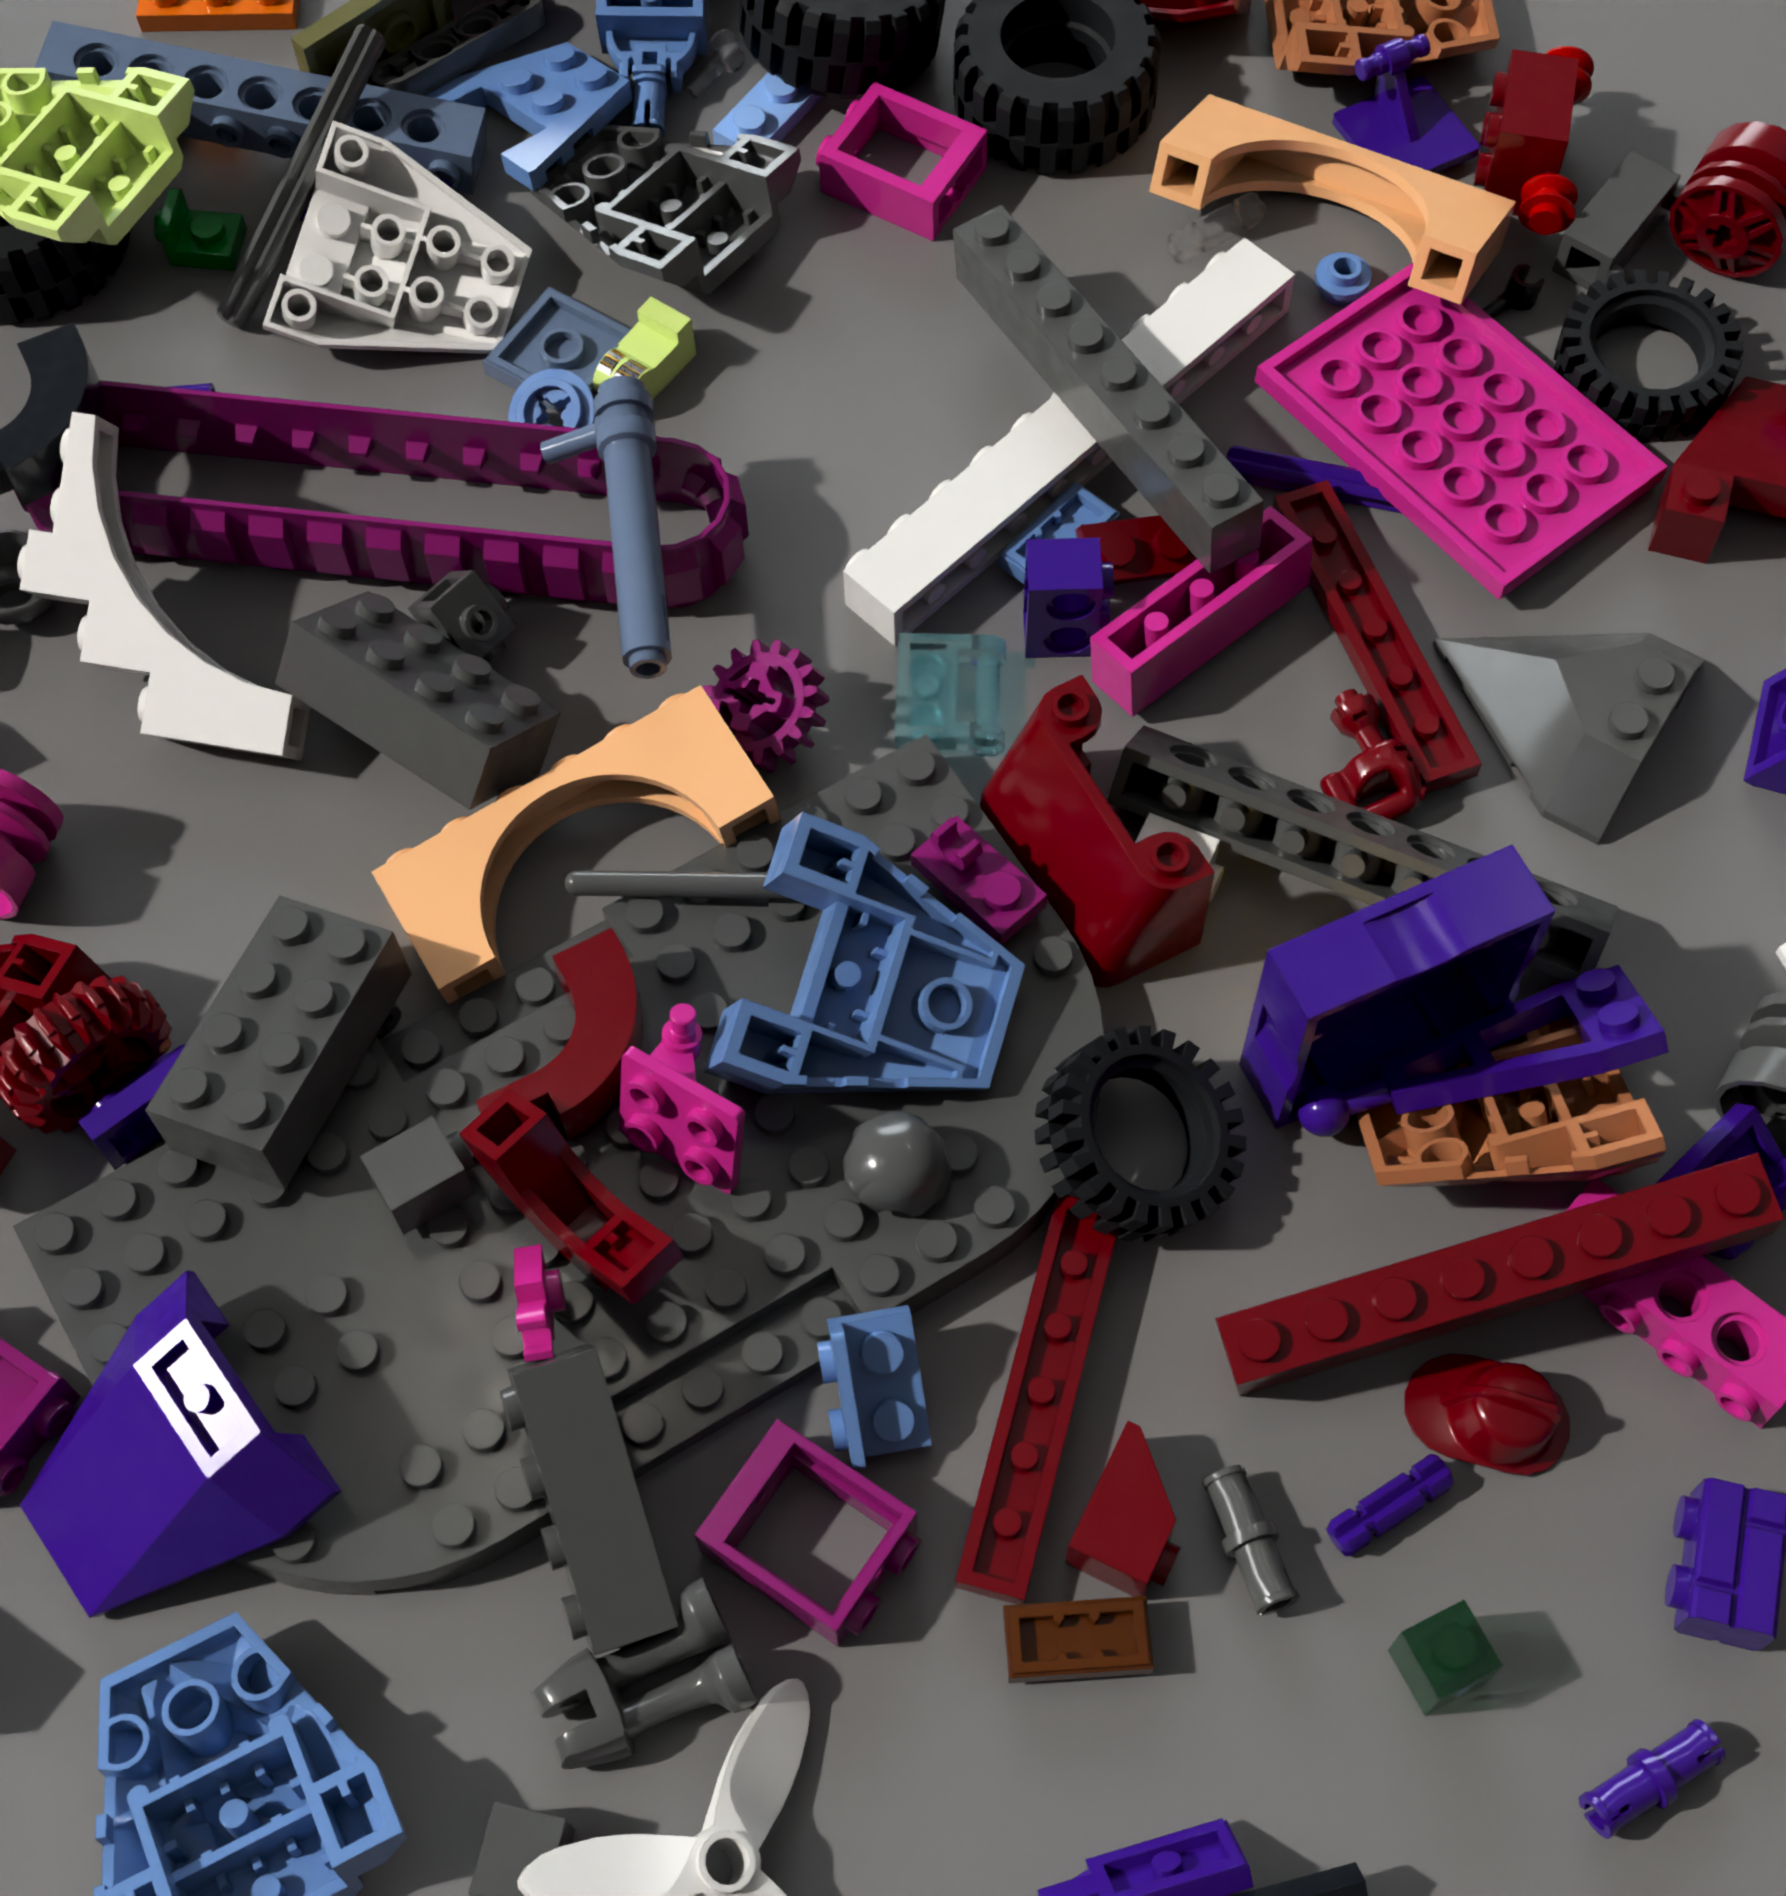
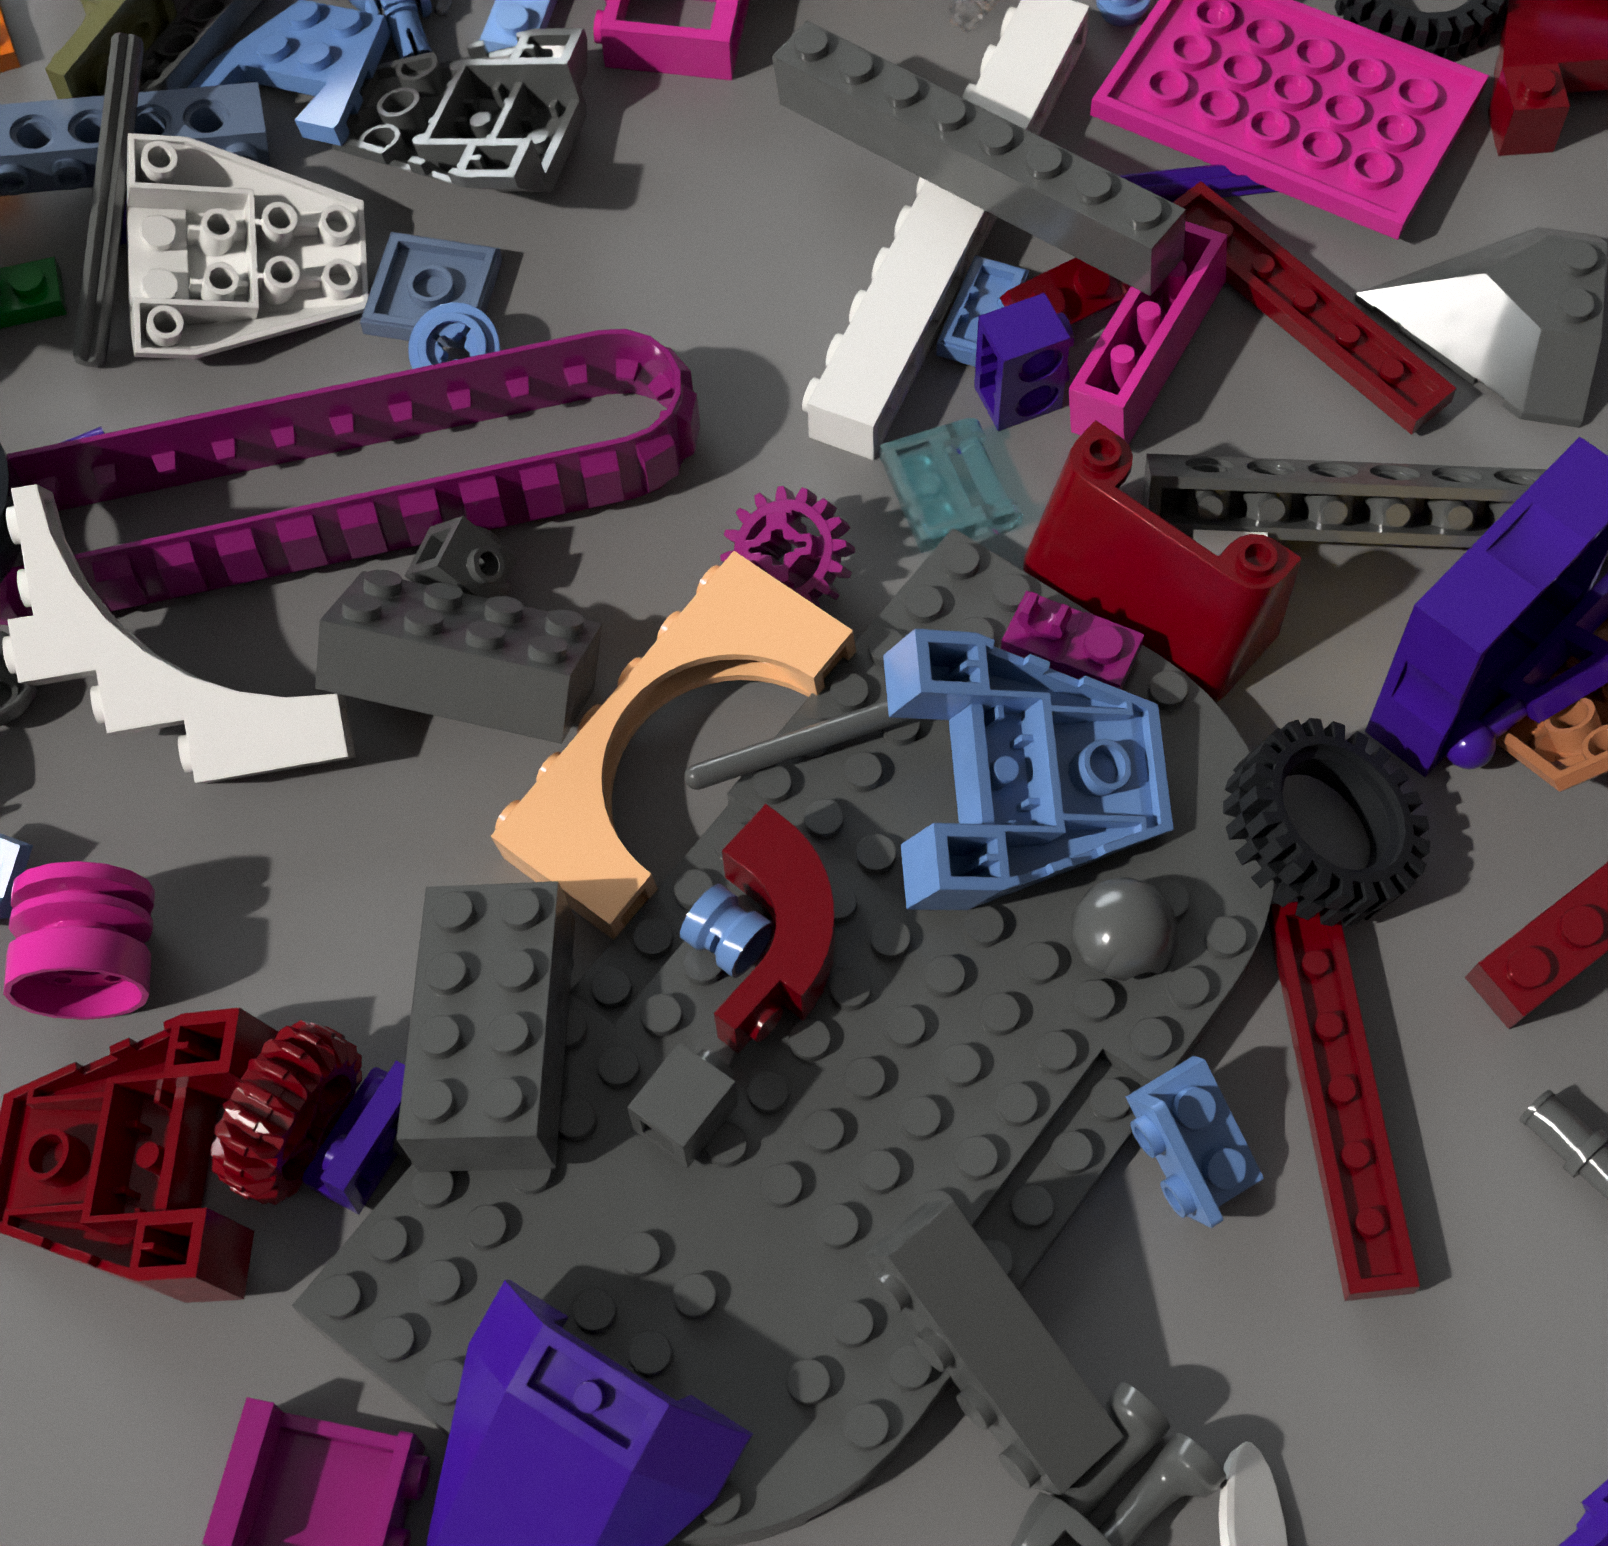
camera: 20 degrees left, 0 degrees up
dark red arch [459,1087,684,1305] -> none
dark pink plate [514,1244,566,1362] -> none
sand blue cylinder [540,376,672,679] -> none
yellowish green leg [593,296,697,400] -> none
dark pink plate [619,1003,745,1194] -> none
magenta window [694,1419,921,1647] -> none
reddish brown plate [1003,1596,1154,1683] -> none
dark red slope [1065,1421,1181,1597] -> none
dark red piece [1320,689,1426,821] -> none
none -> medium blue wheel [680,884,775,978]

